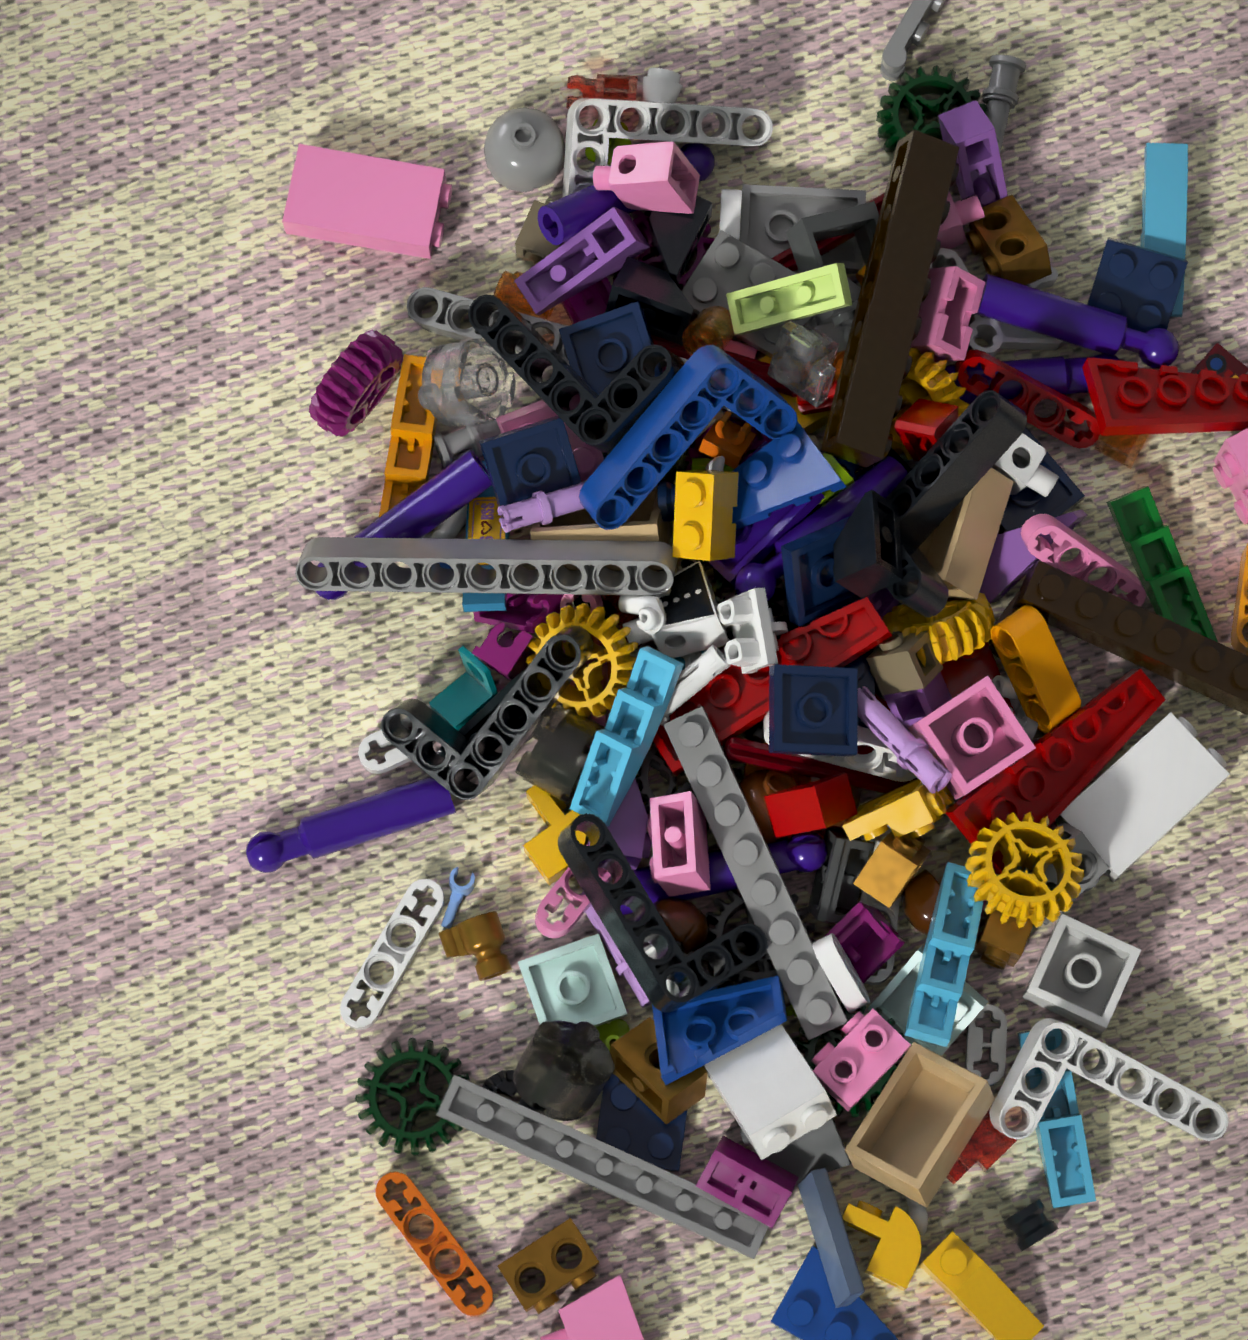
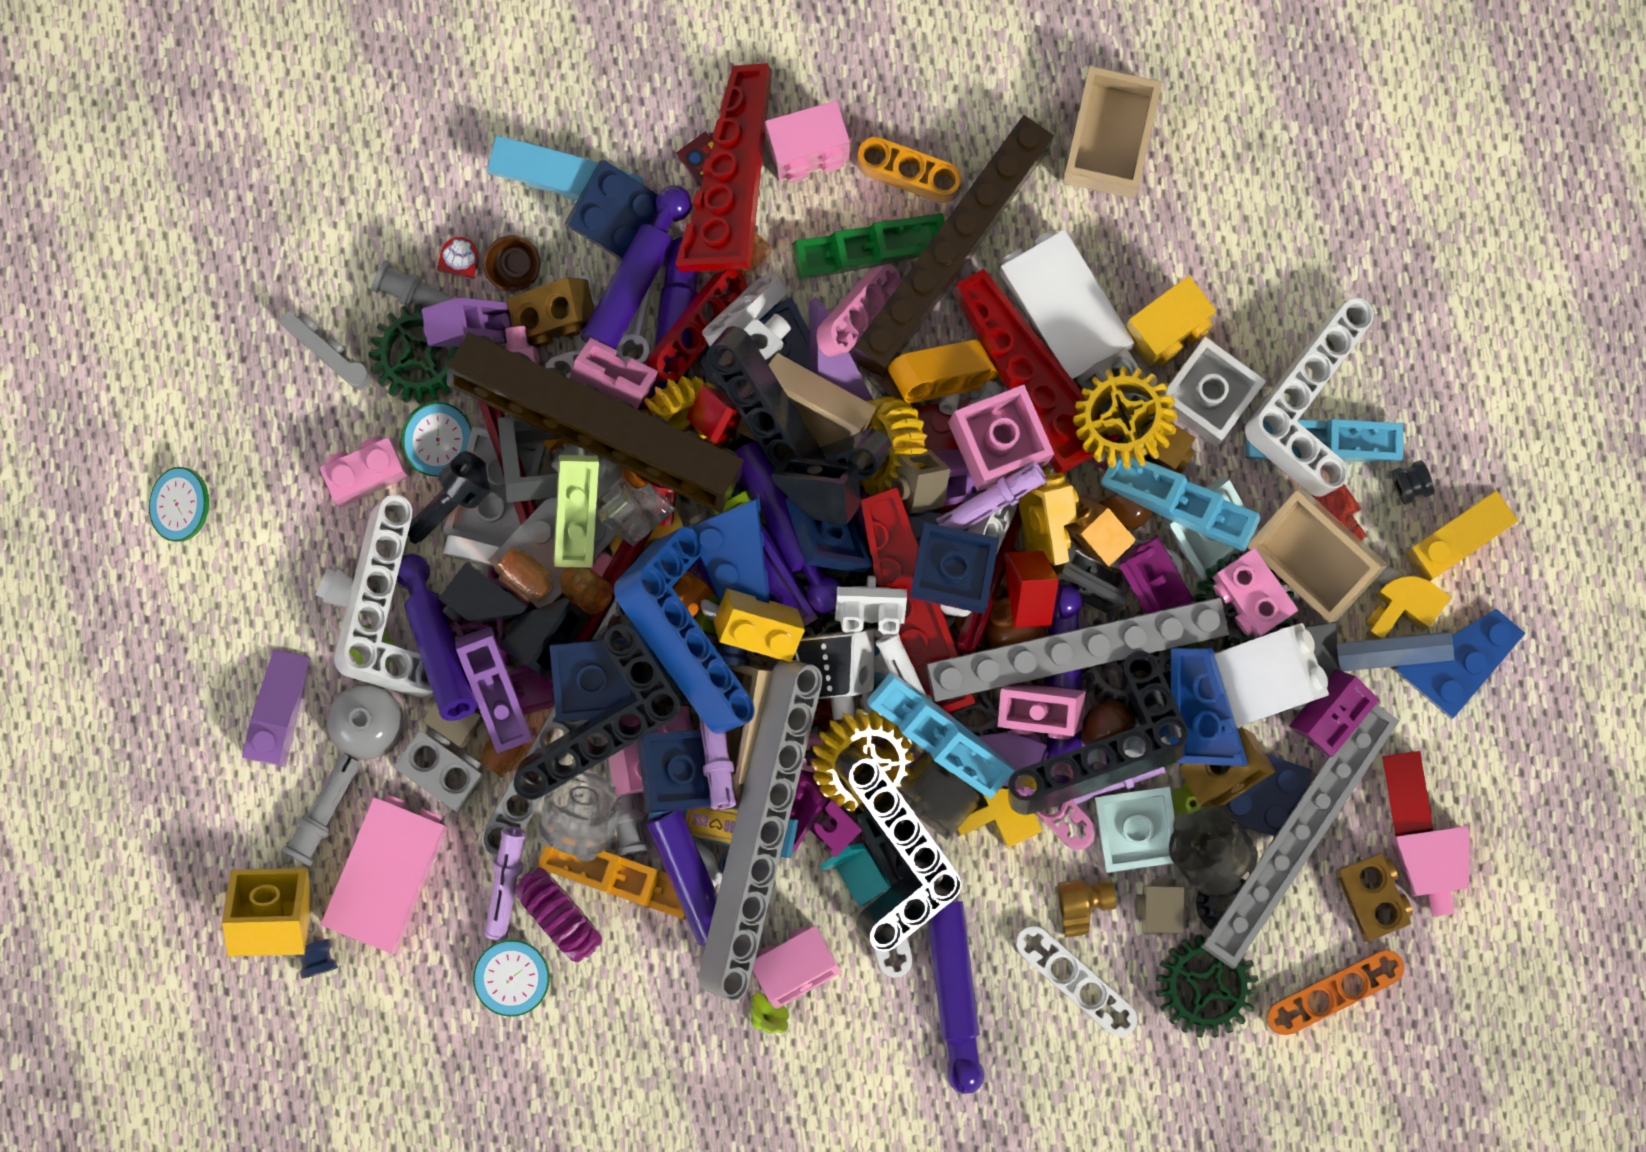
camera: 80 degrees left, 5 degrees up
light blue hand [441,867,475,929] -> none
clear red plate [566,74,638,109] -> none
bright pink torso [593,142,700,214] -> none
white arm [618,595,667,634] -> none
white beam [812,933,870,1013] -> none
white beam [965,1004,1007,1087] -> none
none -> yellow brick [222,868,312,957]
none -> medium lavender slope [242,650,311,768]
none -> light grey pin [281,753,362,867]
none -> dark blue wheel [294,939,338,979]
none -> bright pink brick [319,436,409,507]
none -> light grey brick [393,730,485,813]
none -> piece [400,402,472,477]
none -> black piece [407,451,491,544]
none -> tile [437,237,479,279]
none -> piece [473,940,550,1017]
none -> reddish brown hair [482,235,542,291]
none -> lavender pin [483,826,526,941]
none -> clear orange brick [494,547,553,602]
none -> white beam [702,273,787,347]
none -> lime plant [750,992,789,1034]
none -> bright pink brick [753,925,842,1009]
none -> yellow brick [1125,275,1217,369]
none -> dark tan brick [1135,879,1184,934]
none -> red slope [1382,751,1433,837]

